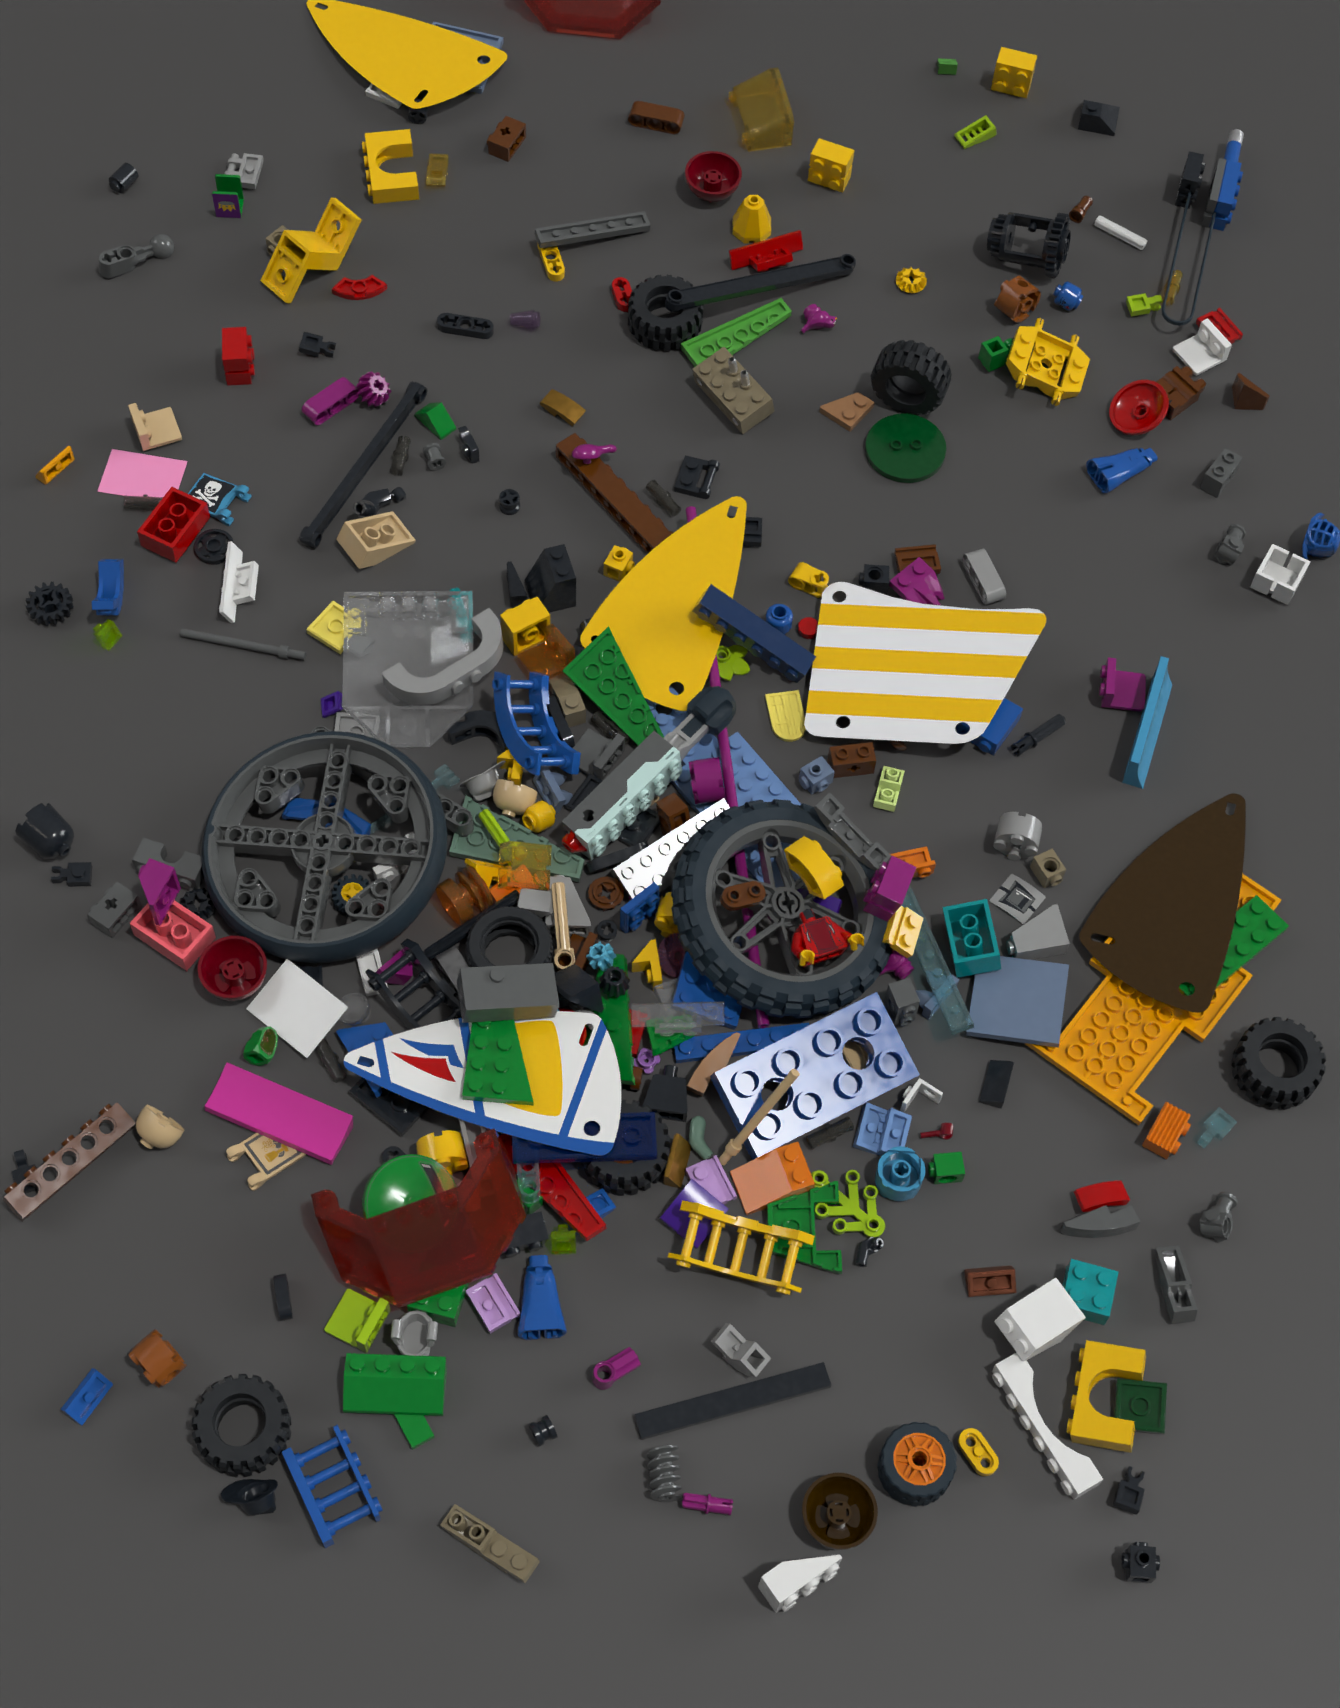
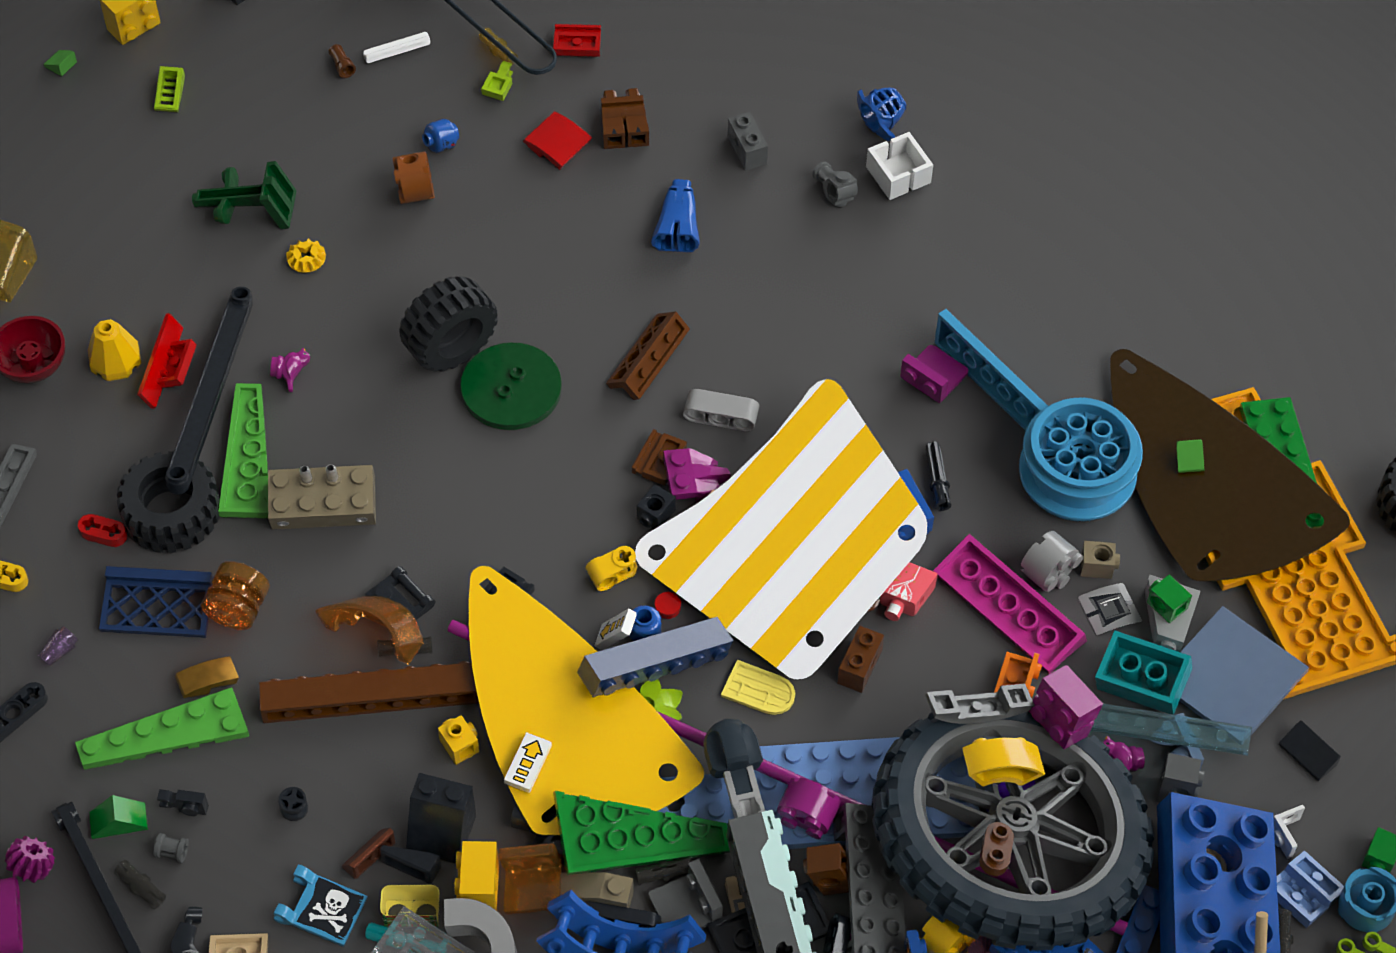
camera: 55 degrees left, 5 degrees down
magenta piece [571,444,617,464] -> none
torso [791,909,864,967] -> none
sand blue brick [799,756,835,795] -> none
yellow piece [808,138,854,193] -> none
medium nougat wing [819,392,874,432] -> none
yellowish green slope [873,766,905,812] -> none
yellow plate [882,906,924,958] -> none
dark red hand [920,1122,953,1140] -> none
green brick [978,336,1014,372] -> none
black piece [987,212,1071,278] -> none
yellow piece [1006,318,1090,406] -> none
red dish [1109,380,1169,435] -> none
white bracket [1172,318,1232,376] -> none
reddish brown slope [1232,373,1270,410] -> none
none -> bright green wing [75,687,250,770]
none -> dark blue fence [99,566,216,638]
none -> dark green piece [192,161,297,230]
none -> clear orange wheel [201,561,270,630]
none -> flag [274,864,368,947]
none -> clear orange windscreen [315,596,423,665]
none -> copper slope [342,828,395,879]
none -> light yellow piece [380,885,440,927]
none -> white tile [504,732,552,793]
none -> red slope [523,111,592,170]
none -> white tile [594,608,636,650]
none -> reddish brown fence [606,311,690,400]
none -> coral torso [880,562,938,621]
none -> dark pink arch [933,534,1087,674]
none -> dark azure wheel [1019,398,1143,521]
none -> green brick [1147,574,1192,624]
none -> bright green slope [1176,440,1204,473]

